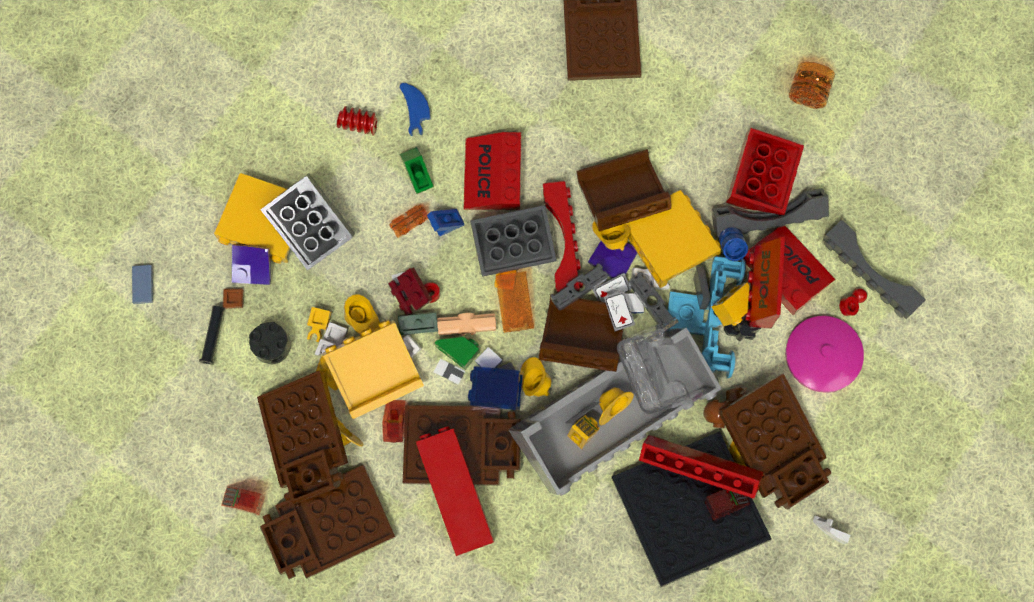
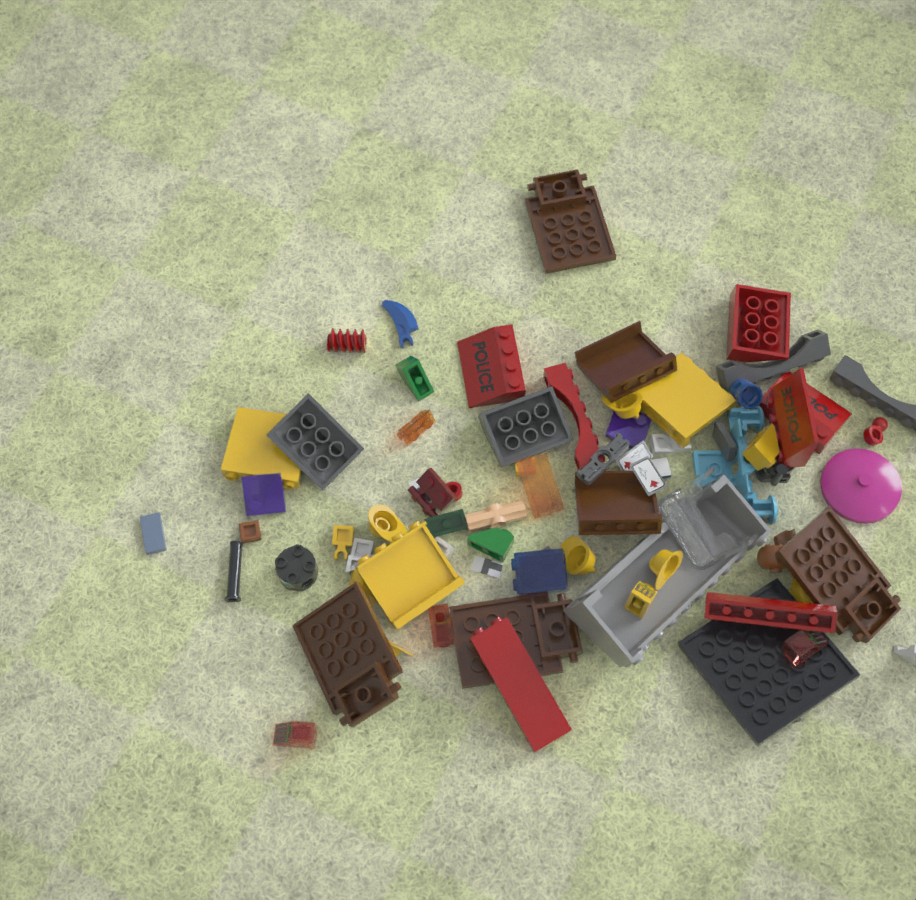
camera: 10 degrees left, 10 degrees down
reddish brown plate [260,465,396,580] -> none
blue slope [427,209,465,237] -> none
white tile [475,347,502,373] -> none
light grey sticker [566,402,601,424] -> none
dark grey piece [629,272,676,330] -> none
clear orange wheel [789,62,835,109] -> none

